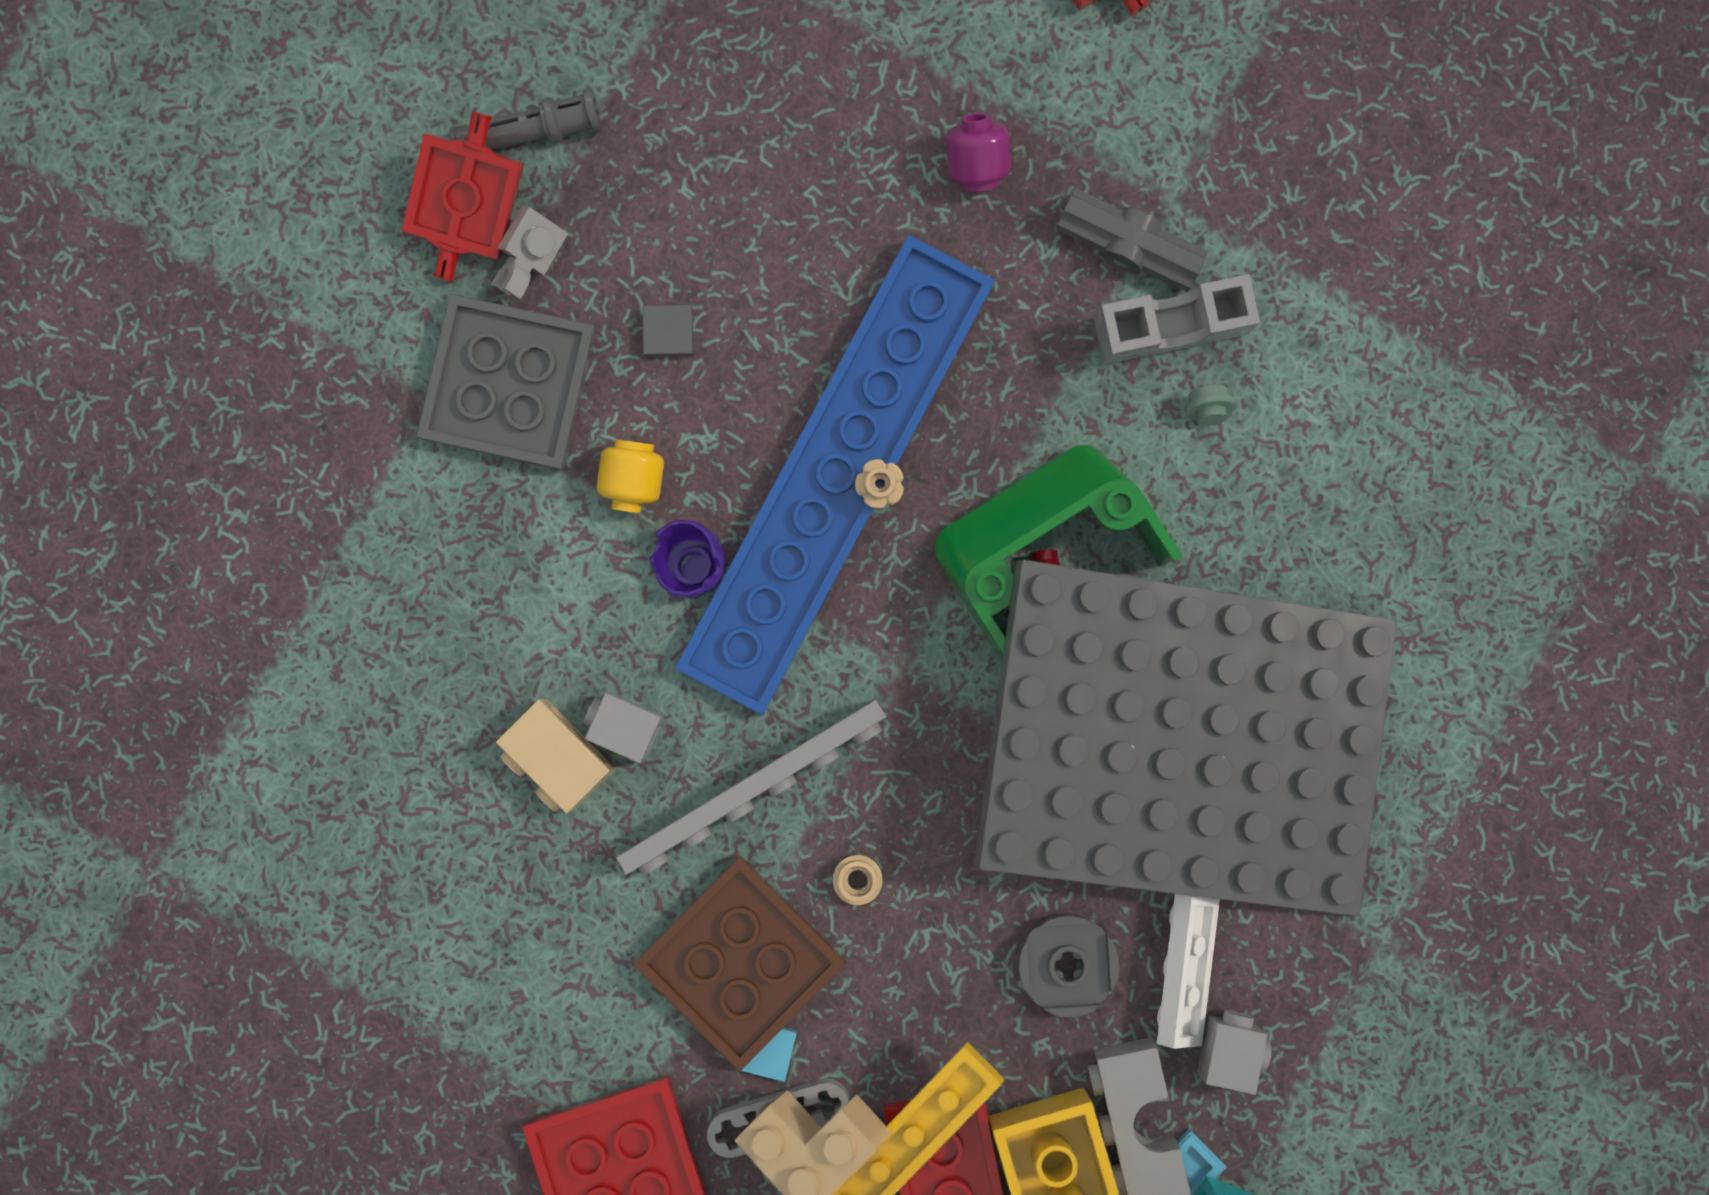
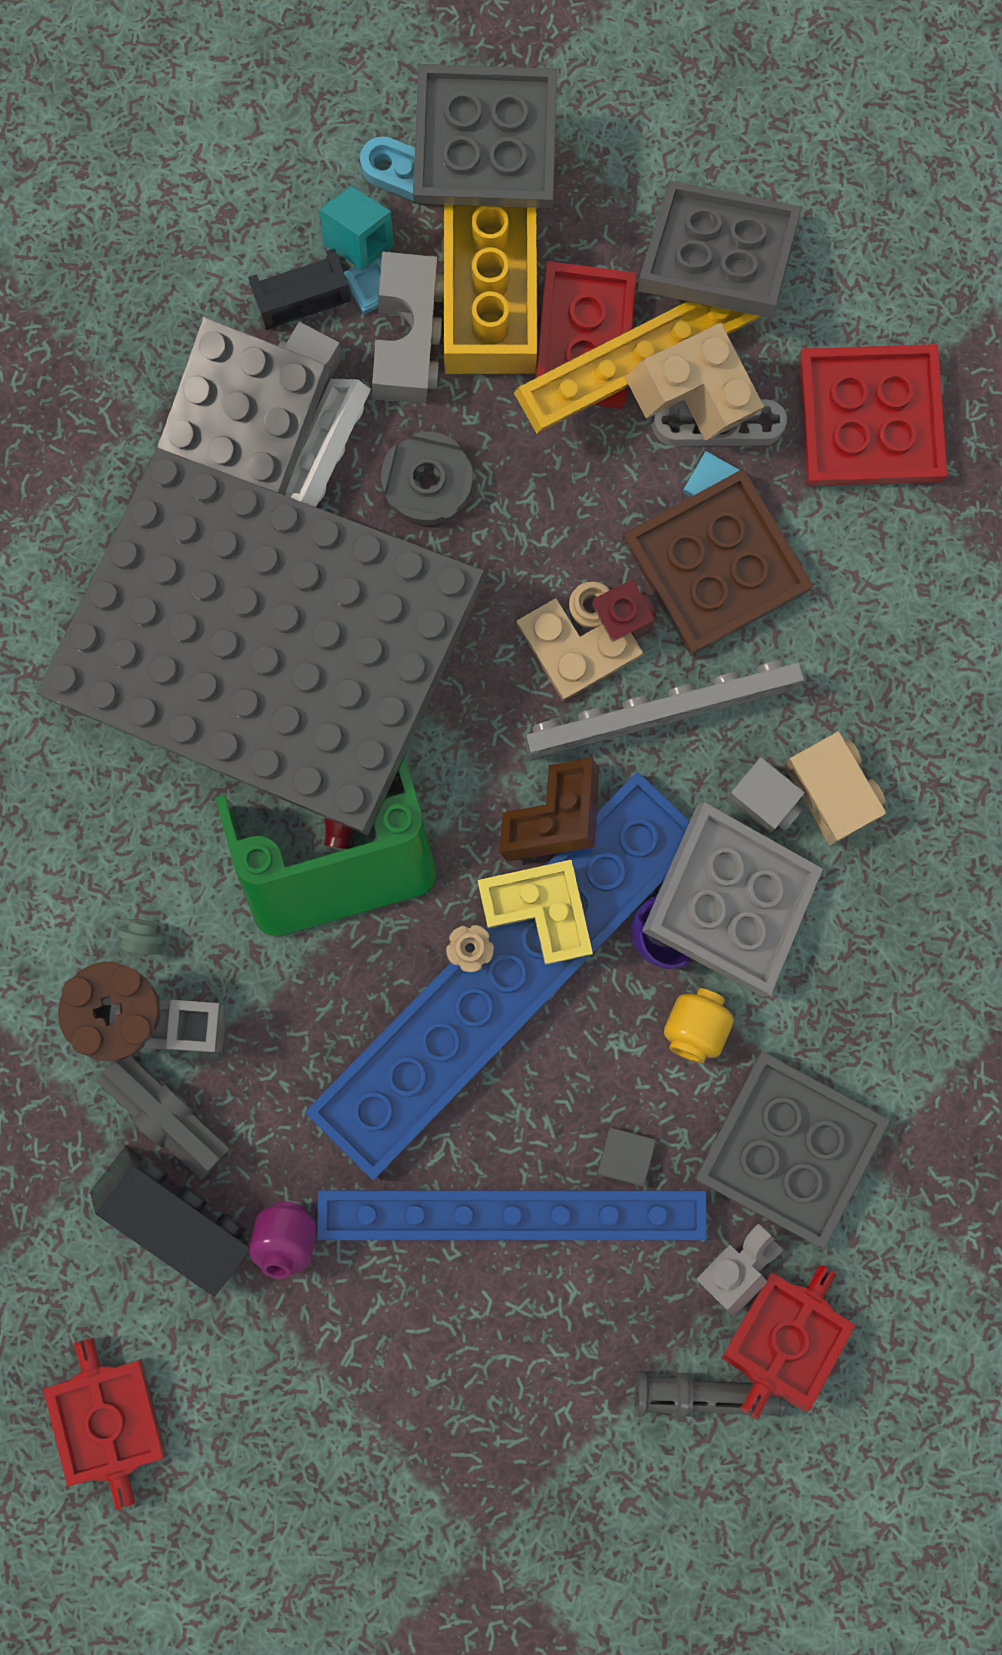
camera: 165 degrees left, 5 degrees down
none -> reddish brown plate [58,962,160,1061]
none -> black wedge [90,1145,249,1297]
none -> plate [158,317,331,495]
none -> black hinge [248,248,351,330]
none -> blue plate [317,1190,707,1240]
none -> light yellow plate [478,860,593,965]
none -> reddish brown plate [499,758,599,862]
none -> tan plate [516,598,643,702]
none -> dark red bracket [592,579,656,641]
none -> light grey plate [642,802,823,997]

